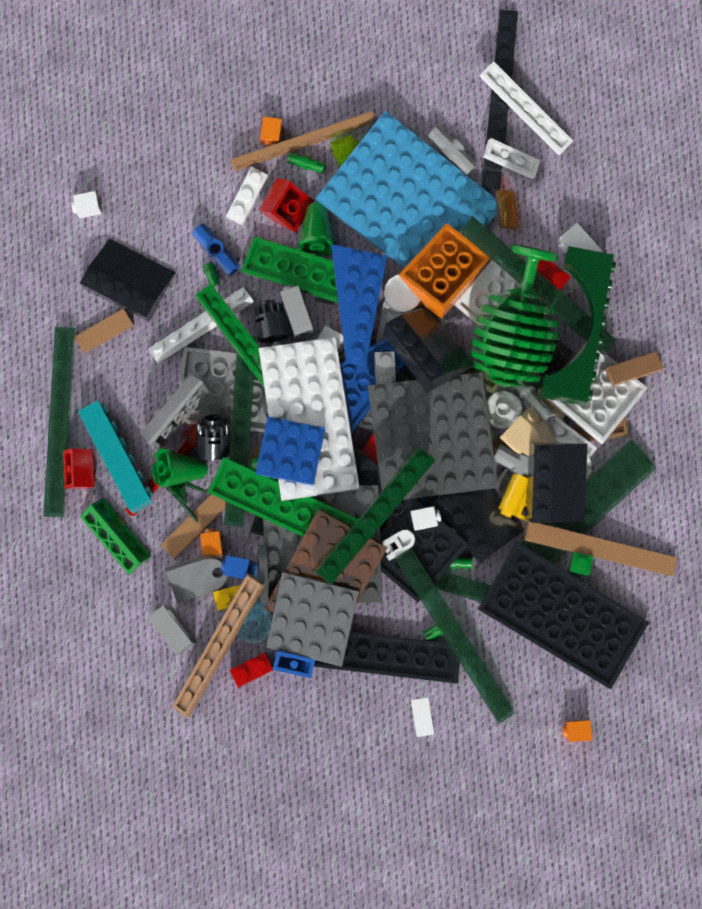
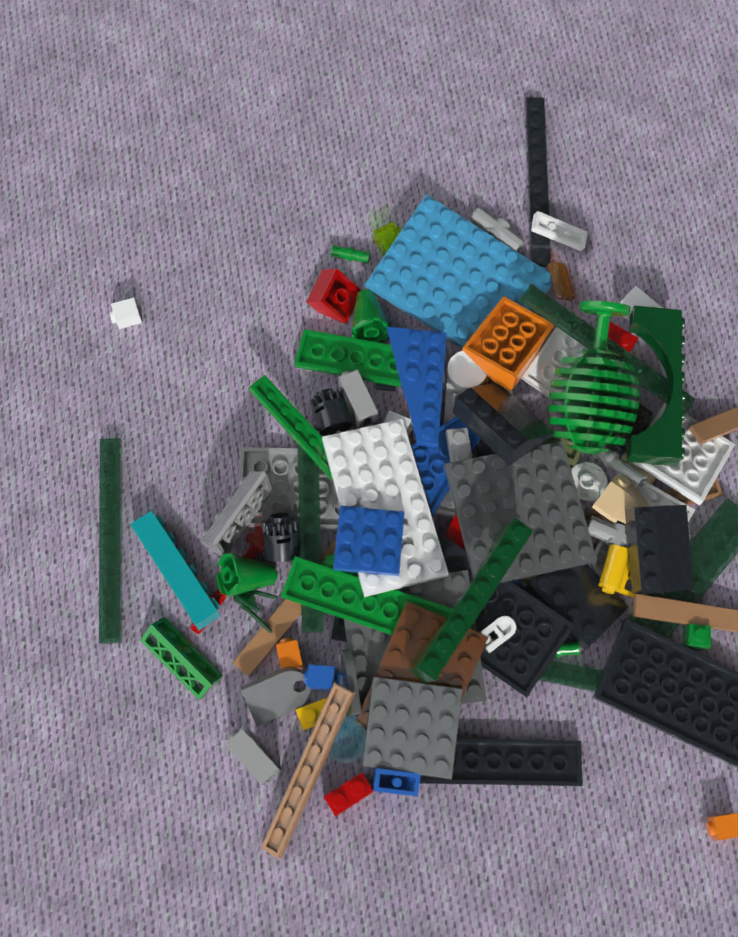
camera: 10 degrees left, 10 degrees down
red brick [63,448,96,489] -> none
medium nougat tile [75,308,134,354] -> none
black slope [79,239,176,322] -> none
white plate [148,287,253,364] -> none
blue piece [191,223,241,277] -> none
green pin [202,262,221,287] -> none
white plate [226,167,268,226] -> none
medium nougat tile [230,111,375,171] -> none
orange brick [260,116,283,147] -> none
clear green plate [395,549,515,724] -> none
white brick [411,506,442,530] -> none
white sticker [411,698,434,737] -> none
green pin [422,621,449,641] -> none
white plate [480,61,573,155] -> none

